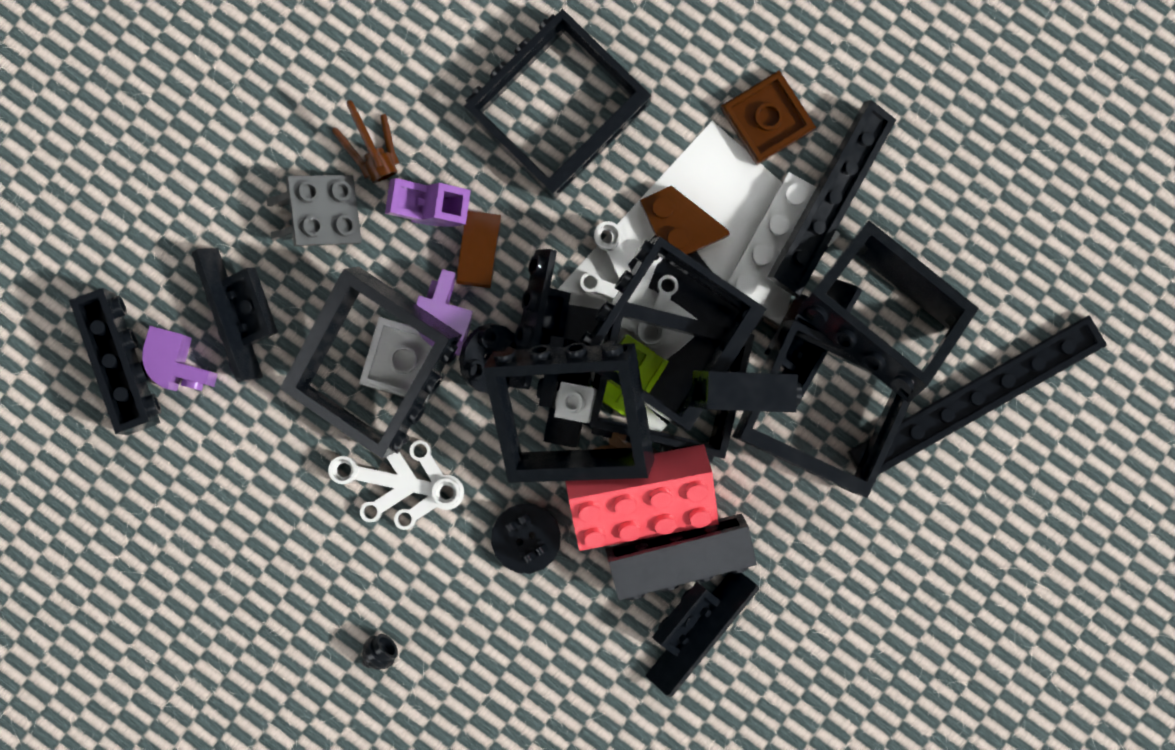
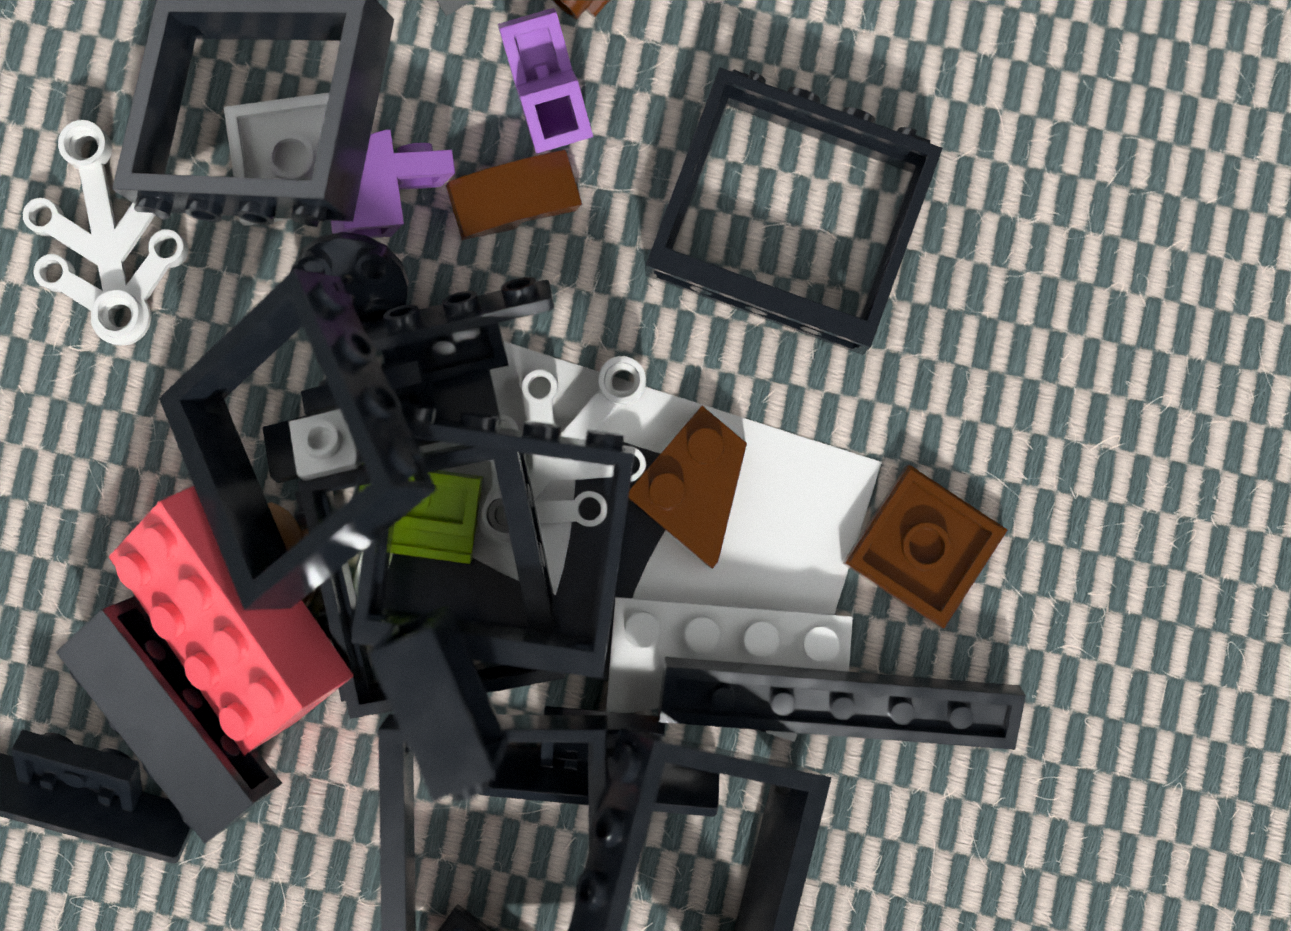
camera: 65 degrees right, 0 degrees up
black plate [491,504,561,574] -> none

